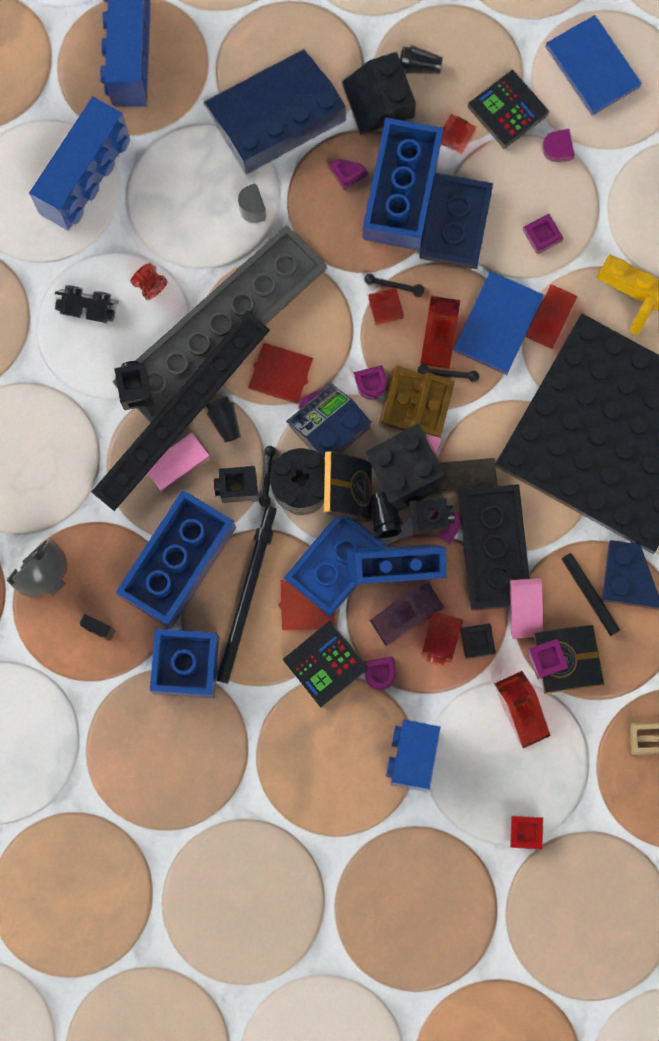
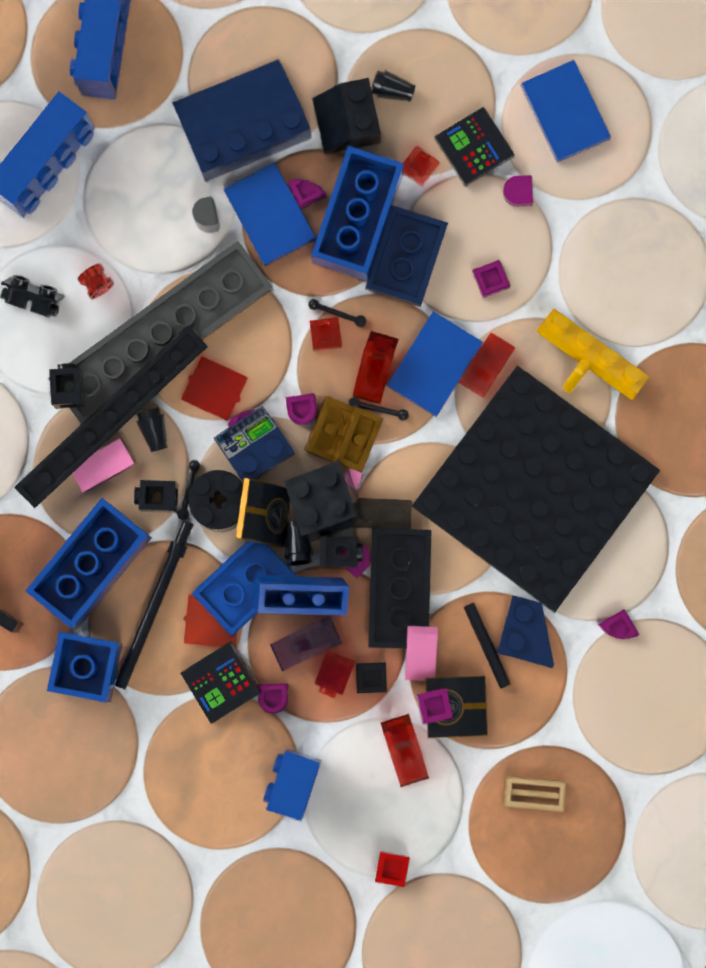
camera: 10 degrees right, 5 degrees up
none -> blue tile [223,162,316,267]

